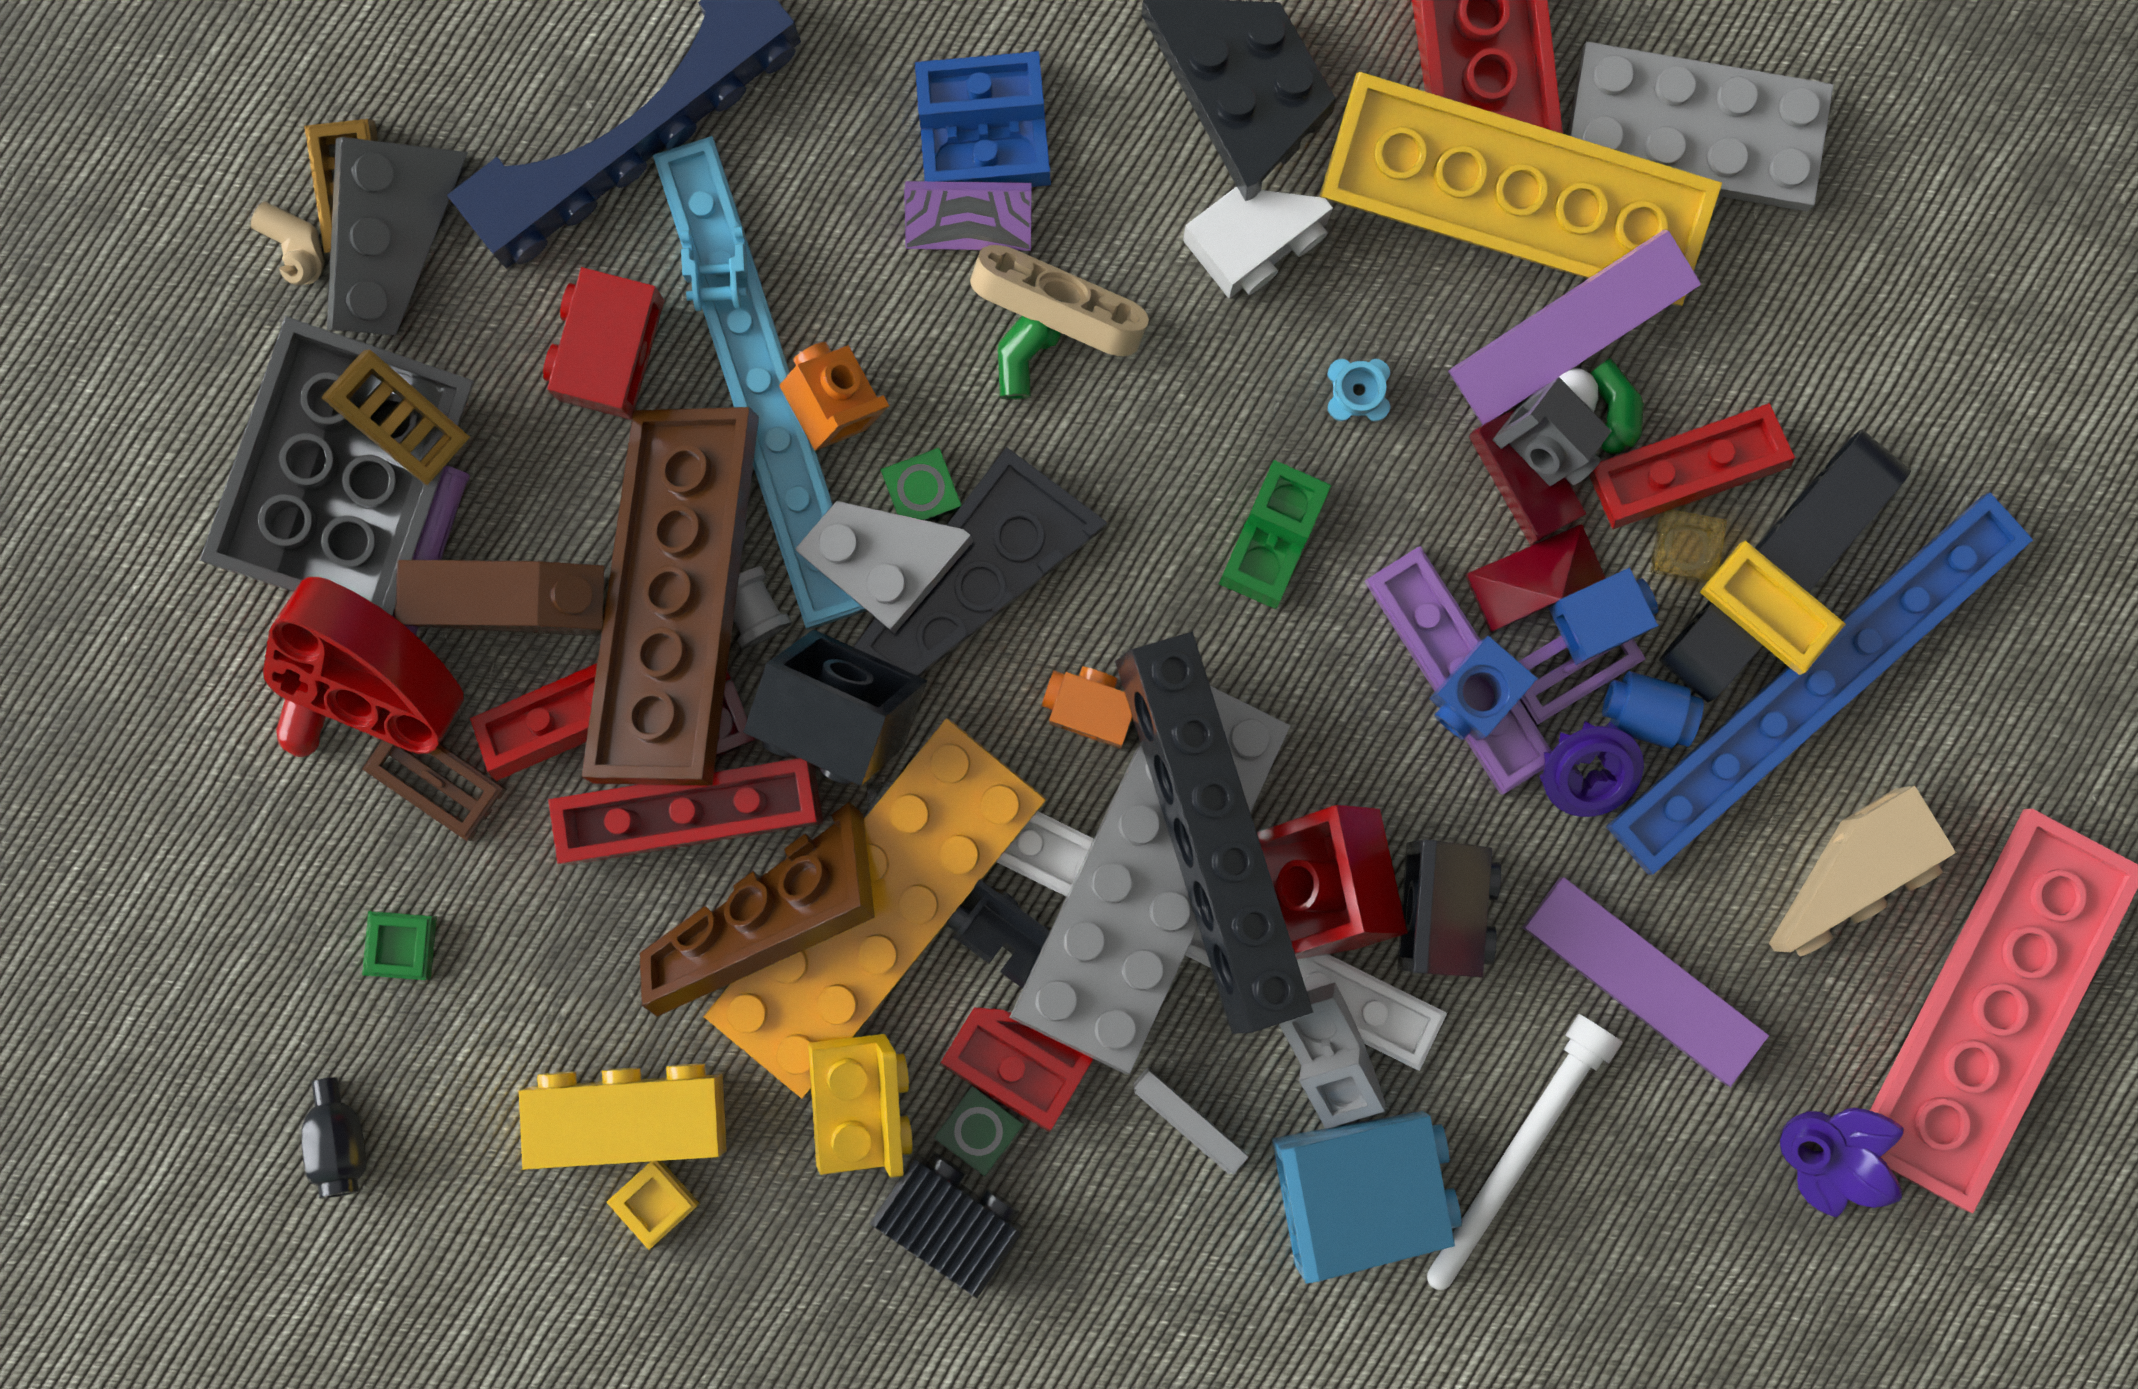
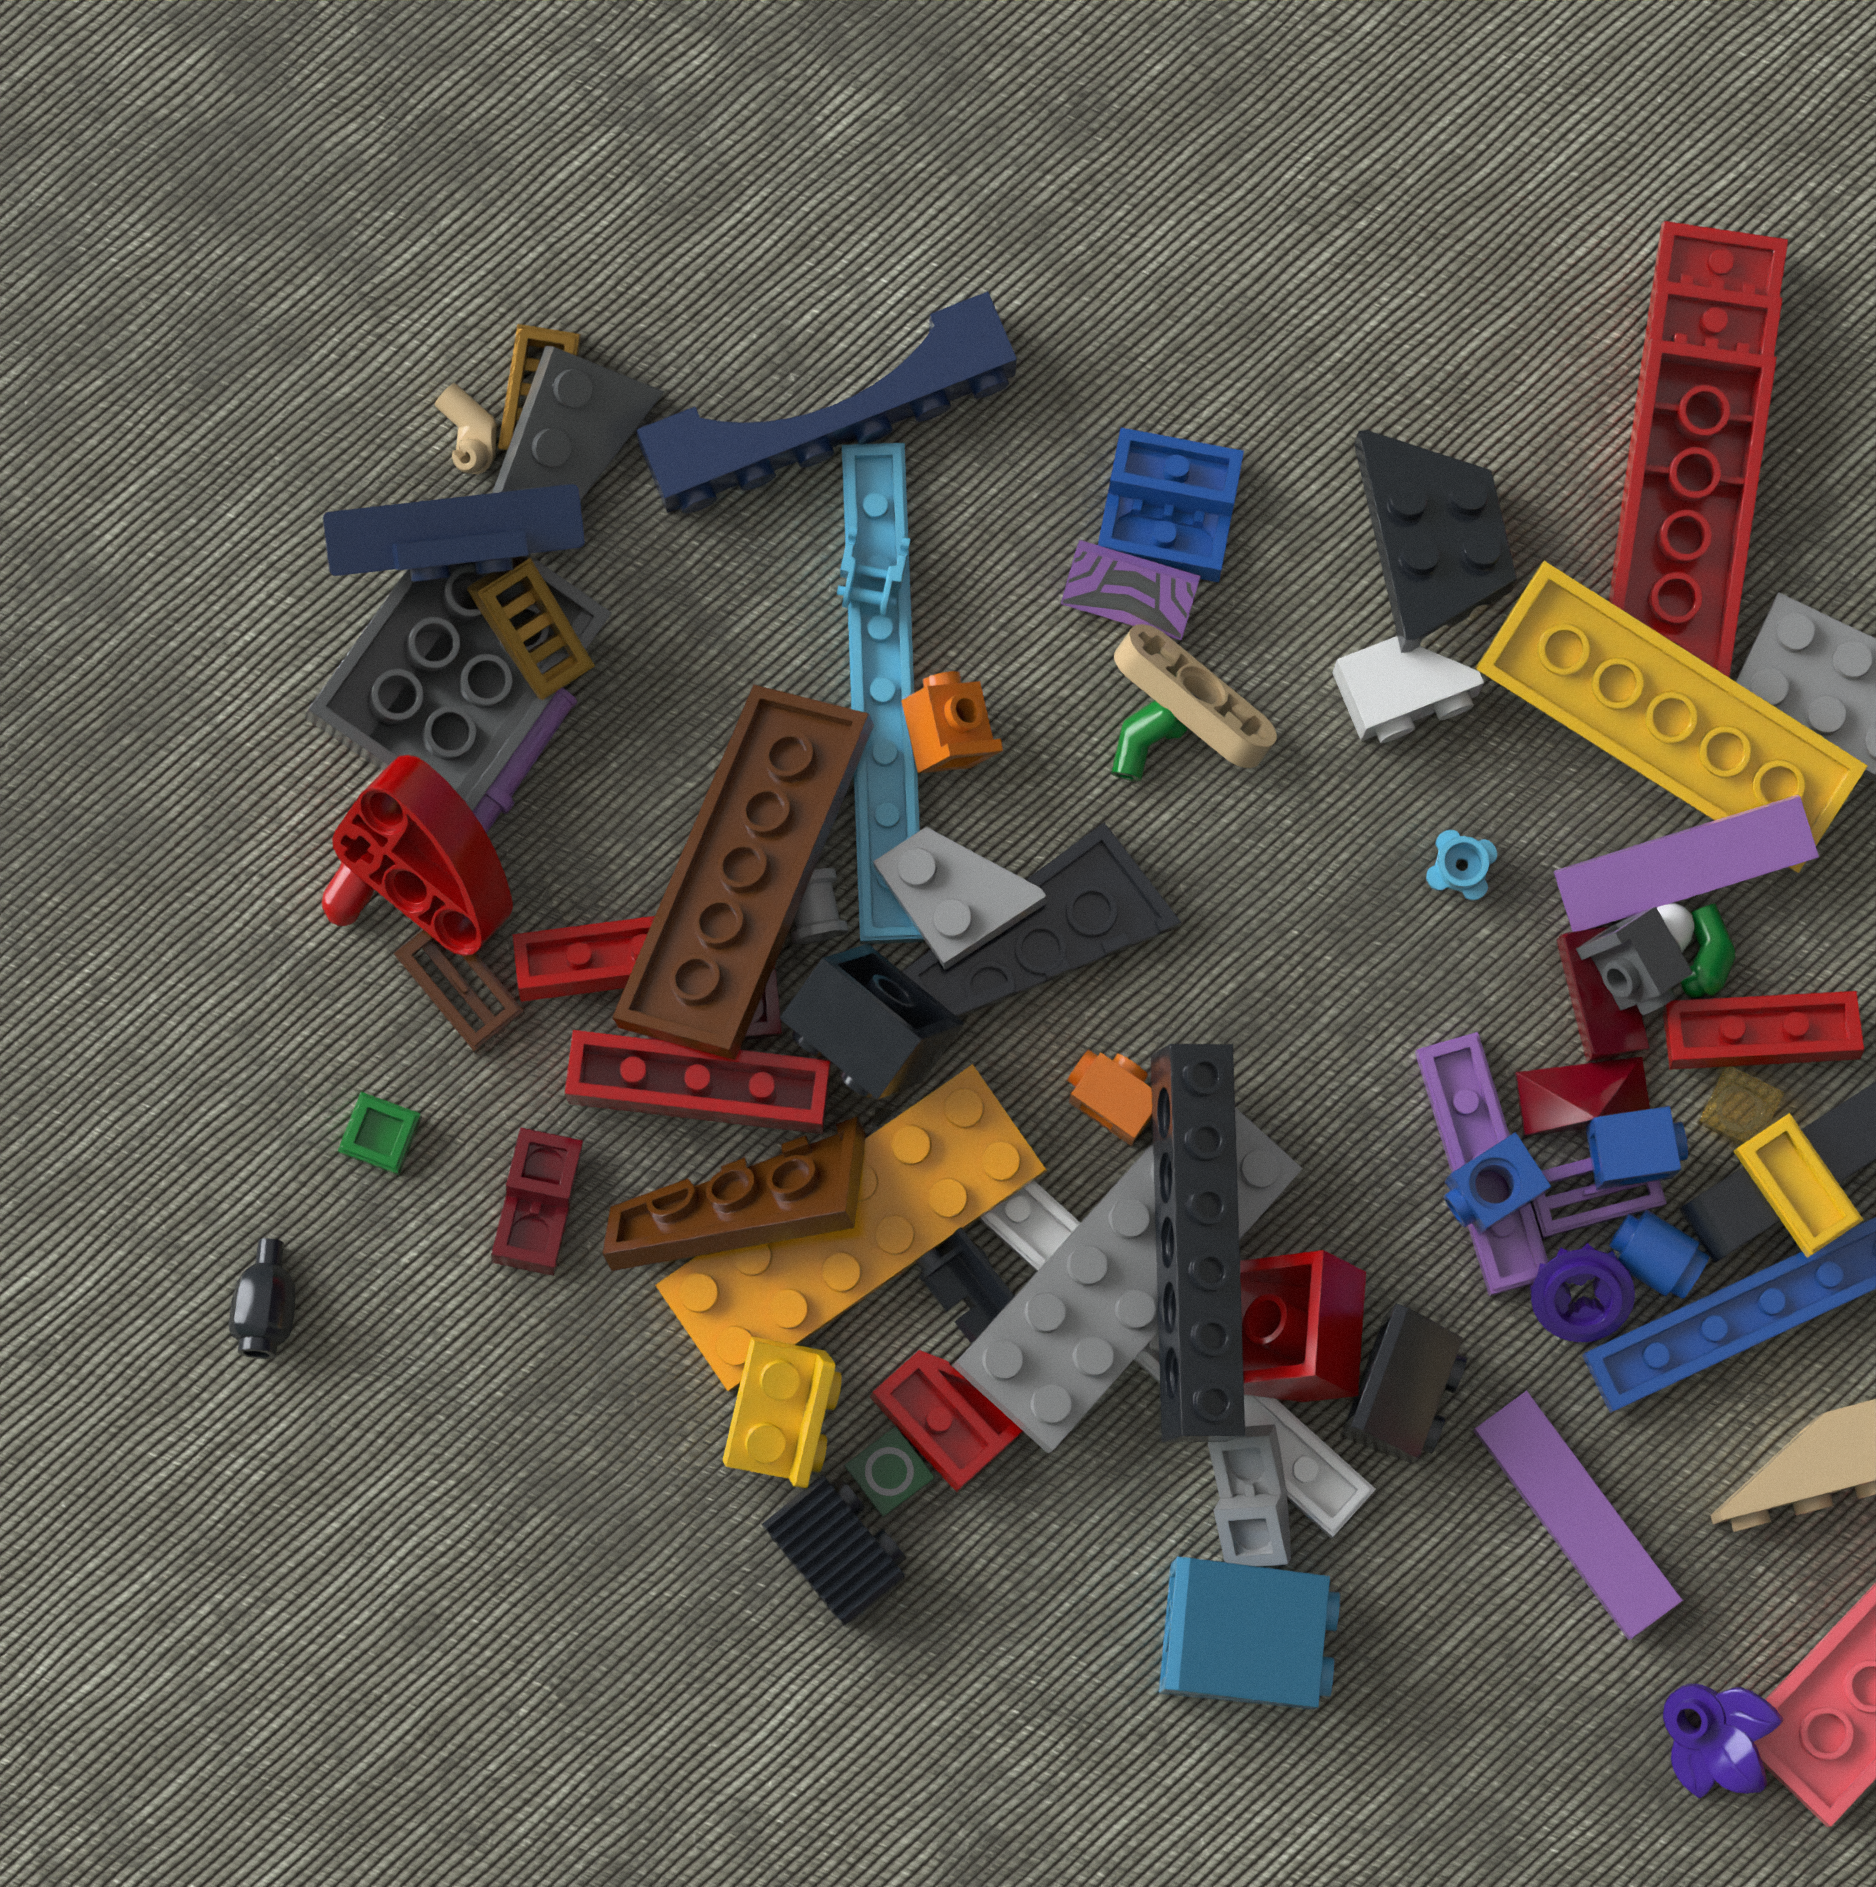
camera: 10 degrees right, 5 degrees down
reddish brown slope [395,560,604,636] -> none
yellow brick [519,1063,727,1170] -> none
red brick [543,267,665,420] -> none
yellow tile [606,1161,700,1250] -> none
green tile [880,447,961,521] -> none
light grey tile [1133,1067,1248,1174] -> none
green slope [1218,460,1331,609] -> none
white piece [1427,1014,1623,1290] -> none
none -> dark blue bracket [323,484,585,581]
none -> dark red slope [491,1127,583,1276]

